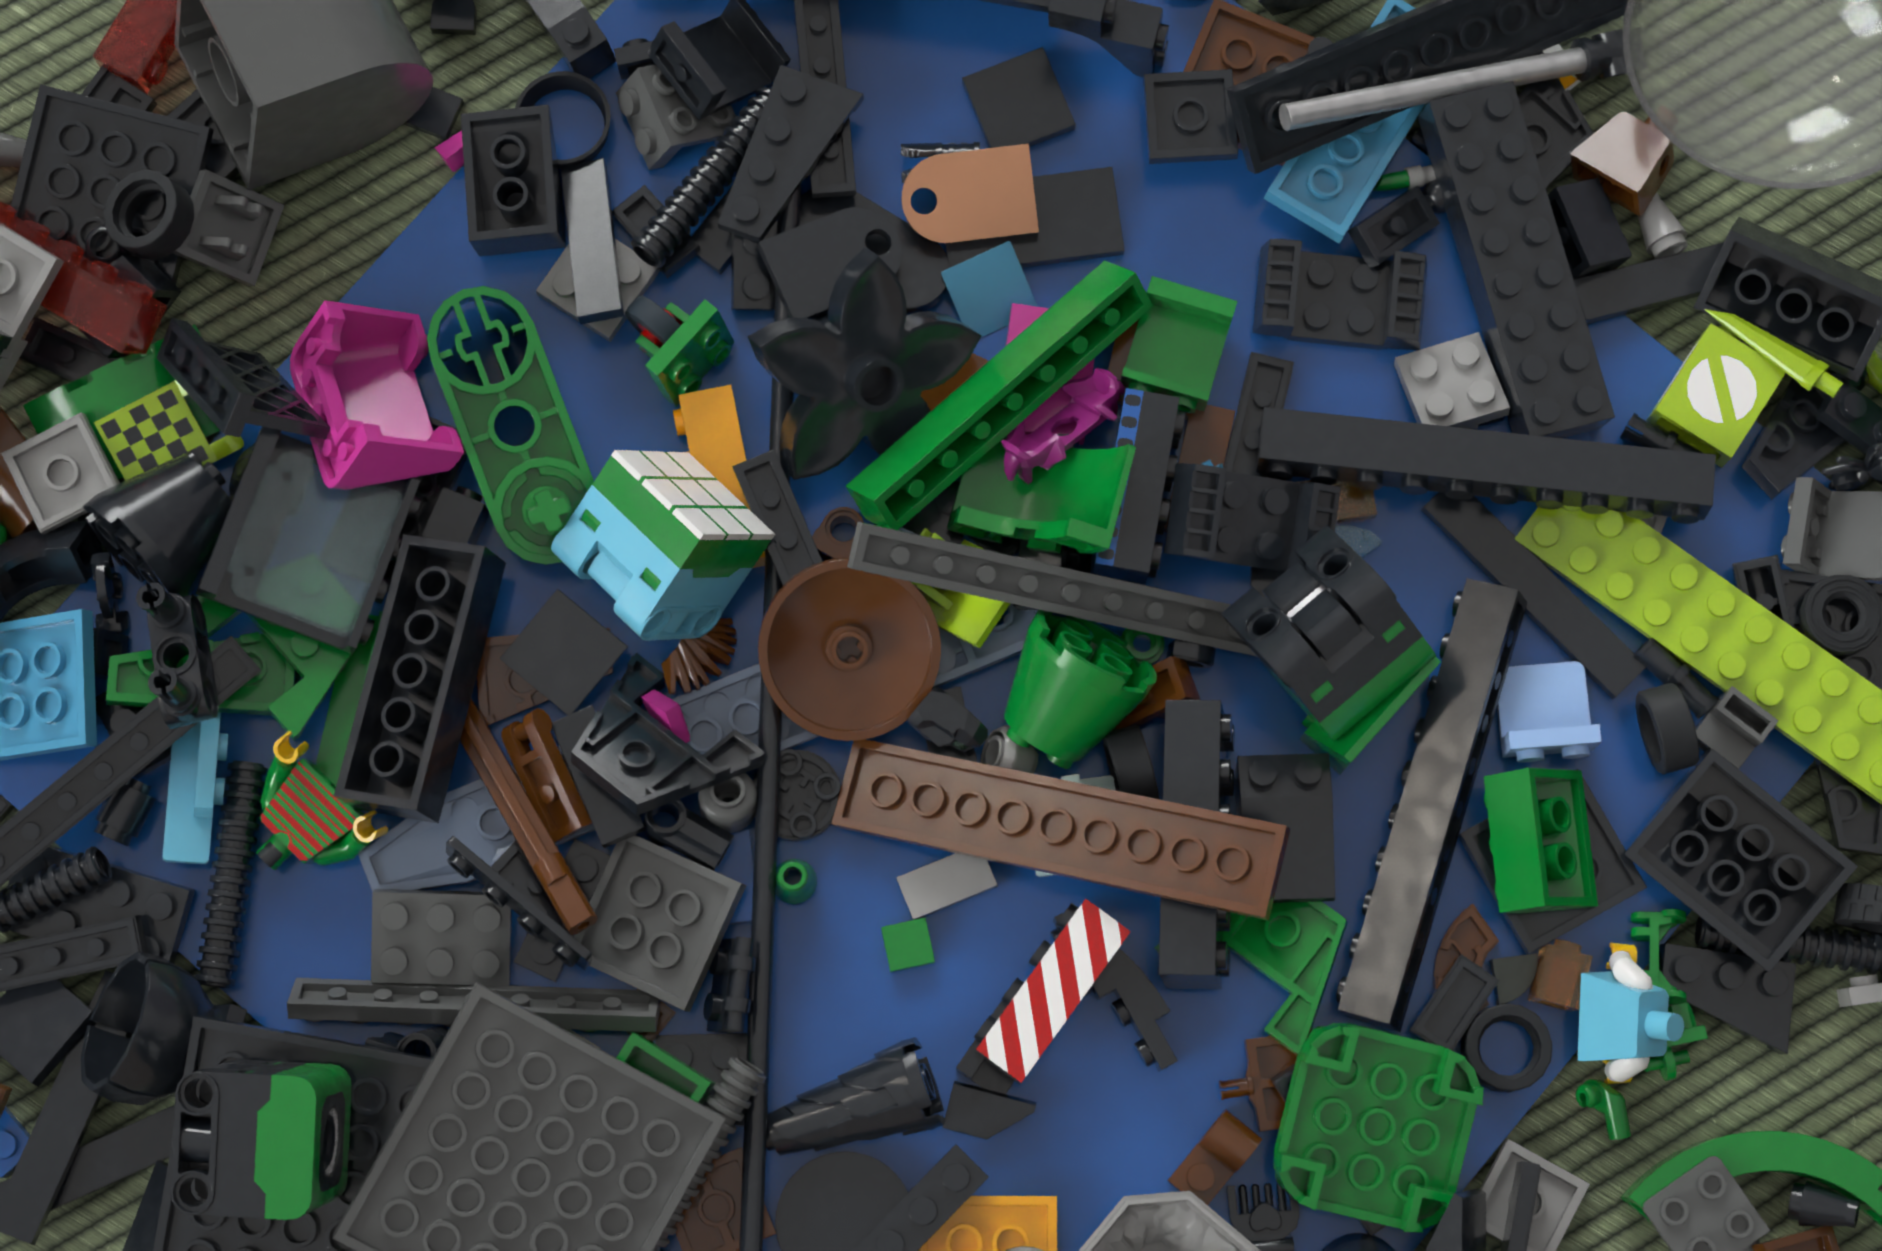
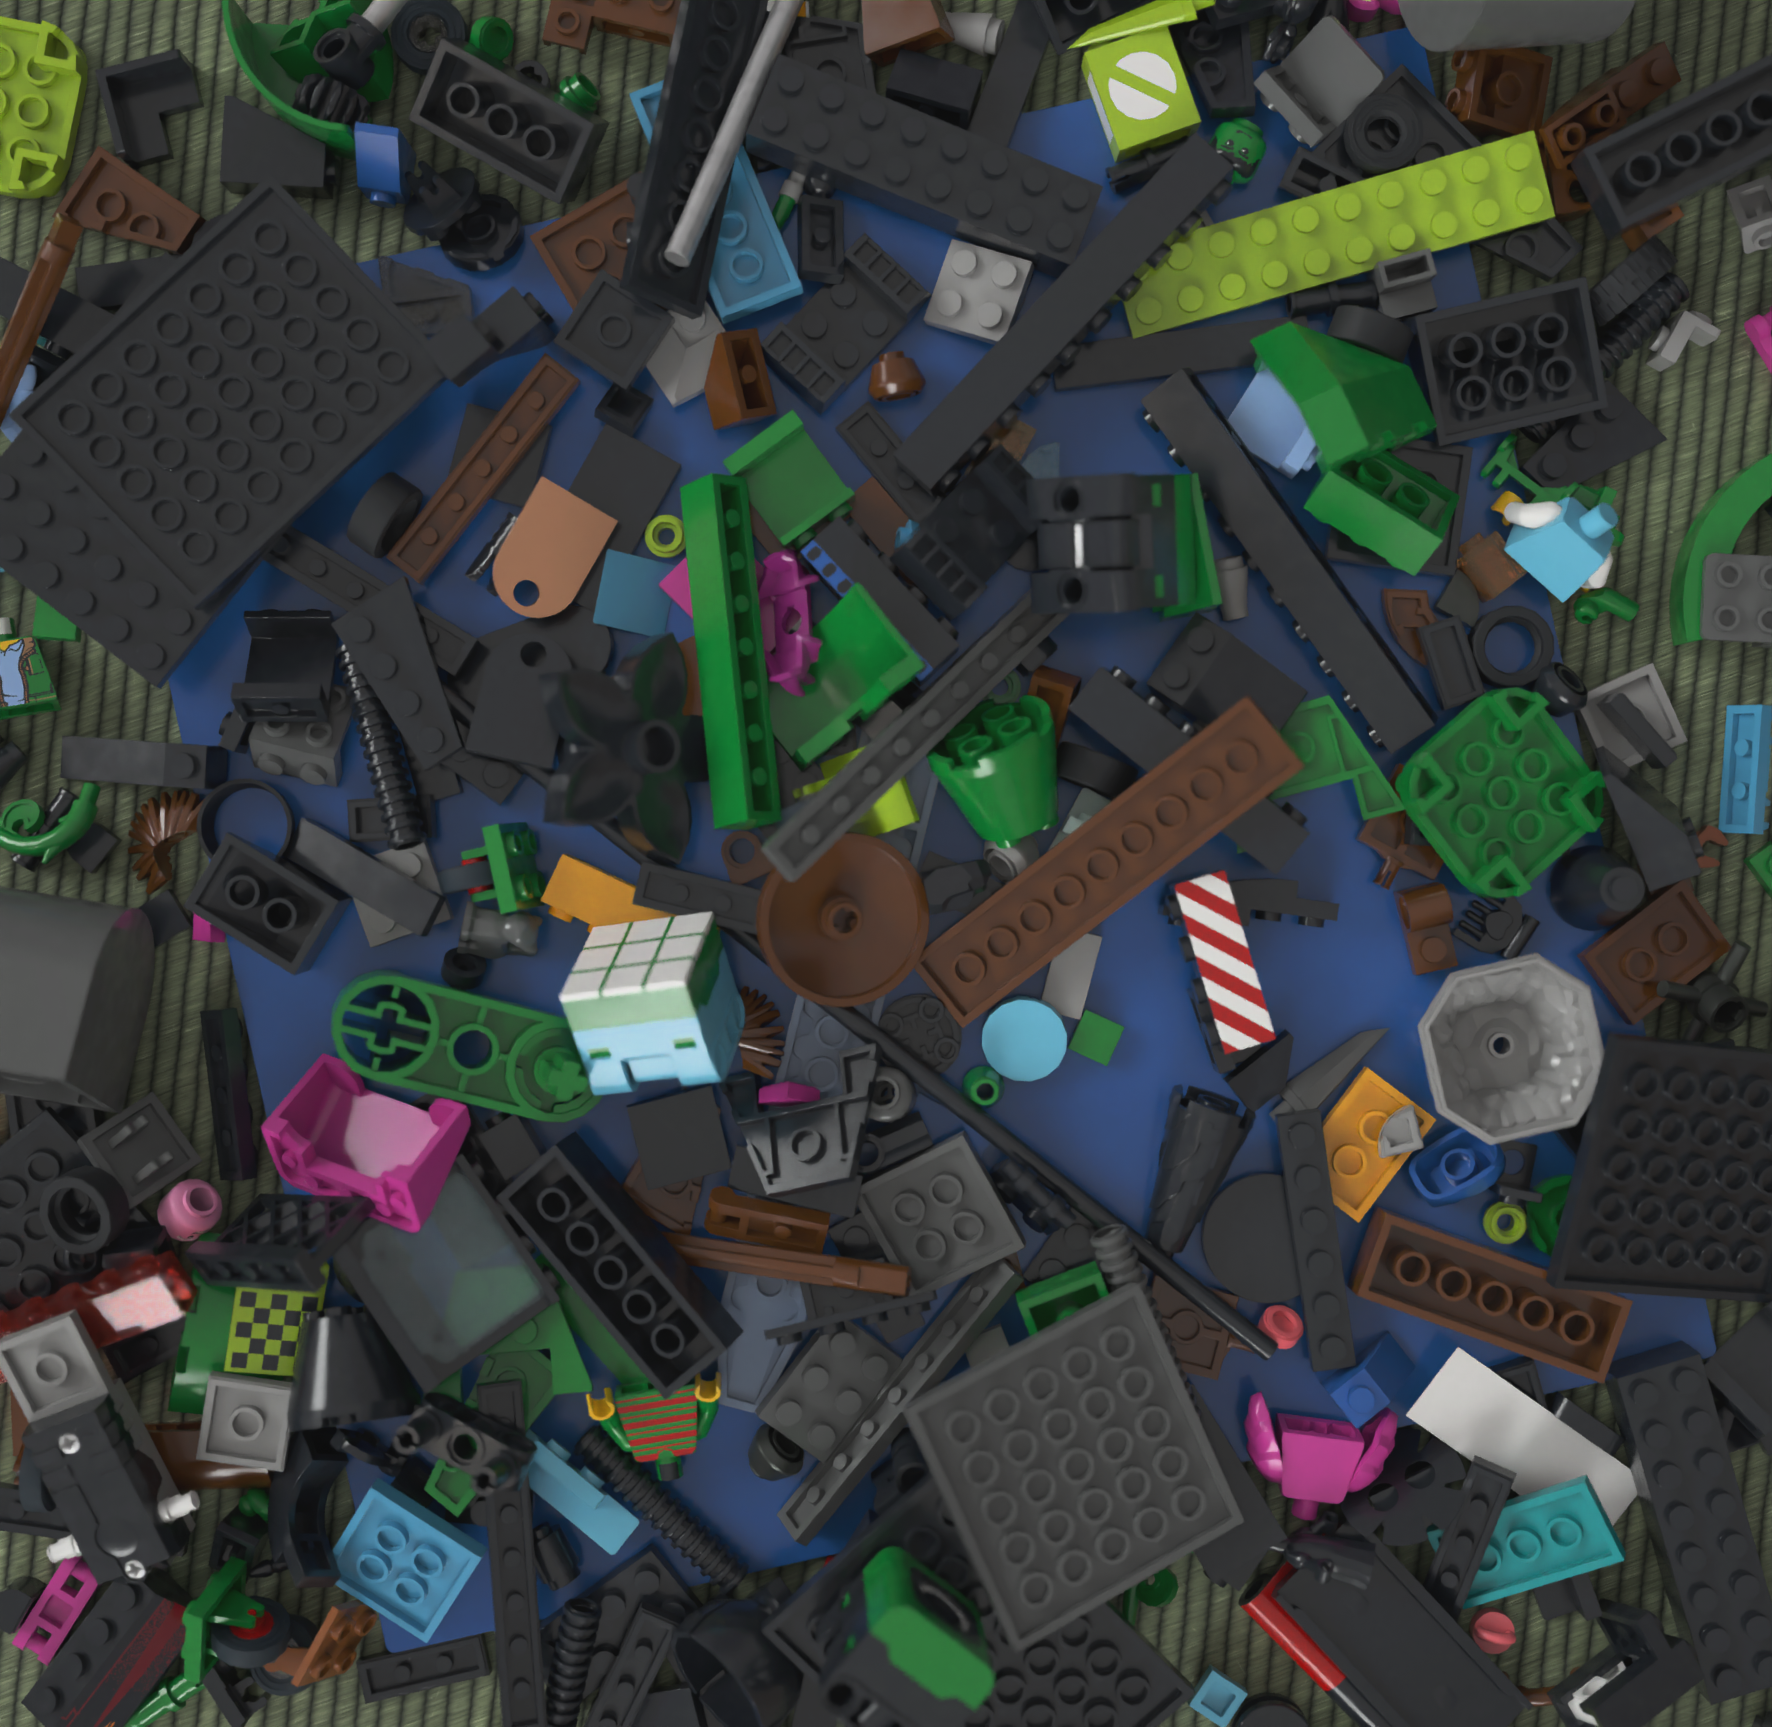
camera: 55 degrees left, 10 degrees up
none -> reddish brown hair [128,790,206,895]
none -> bright pink head [157,1179,223,1241]
none -> black plate [200,1008,258,1181]
none -> black tyre [347,472,423,558]
none -> reddish brown tile [386,353,581,585]
none -> black tile [441,947,487,991]
none -> dark grey animal [457,901,543,959]
none -> black tile [594,384,654,438]
none -> lime plate [645,515,686,558]
none -> light grey plate [646,300,726,408]
none -> reddish brown slope [704,328,777,430]
none -> pearl dark grey cone [748,1424,804,1481]
none -> reddish brown cone [868,351,926,402]
none -> medium azure tile [982,996,1067,1082]
none -> green head [1208,118,1267,185]
none -> light grey cone [1214,555,1249,621]
none -> green panel [1250,321,1437,474]
none -> dark grey bar [1269,1027,1391,1123]
none -> black cone [1530,662,1588,718]

